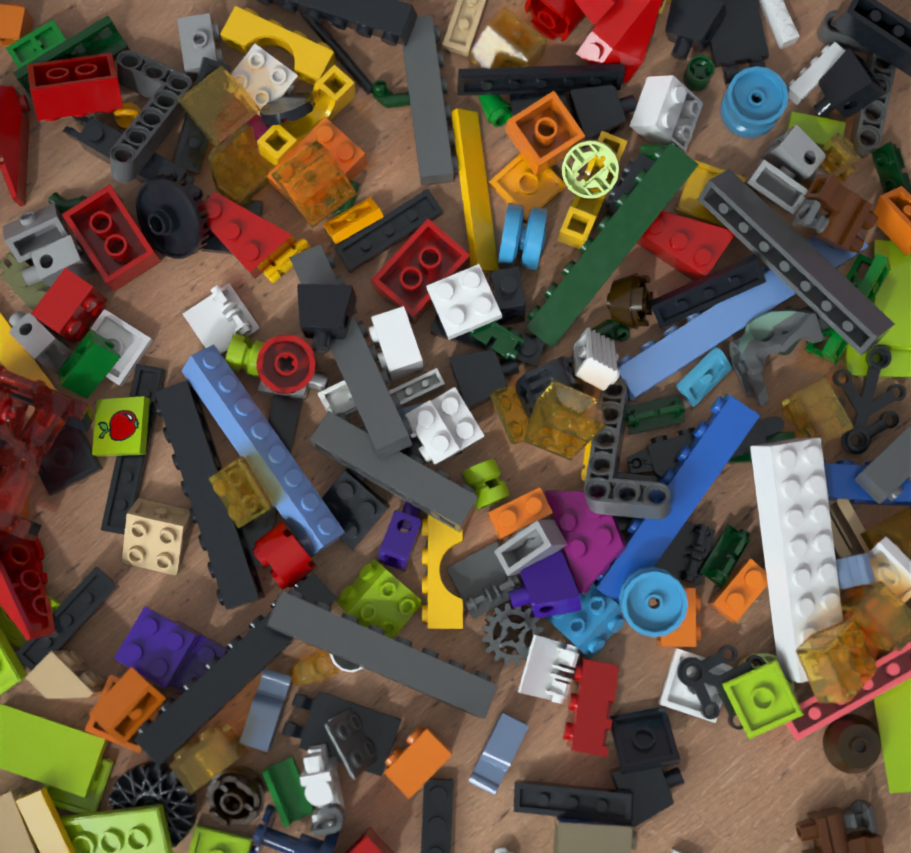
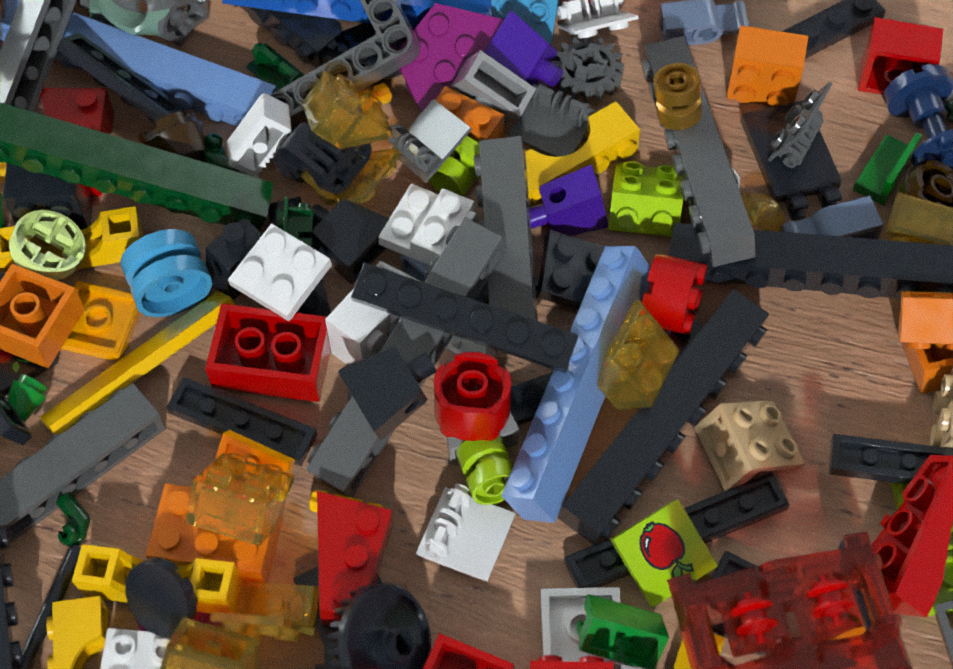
camera: 120 degrees left, 20 degrees down
dark purple bracket [114,606,229,693] -> none
white hips [300,744,346,836] -> none
medium azure plate [676,347,733,407] -> none
none -> black plate [351,263,578,374]
none -> hinge [386,99,472,183]
none -> pearl gold wheel [654,63,703,130]

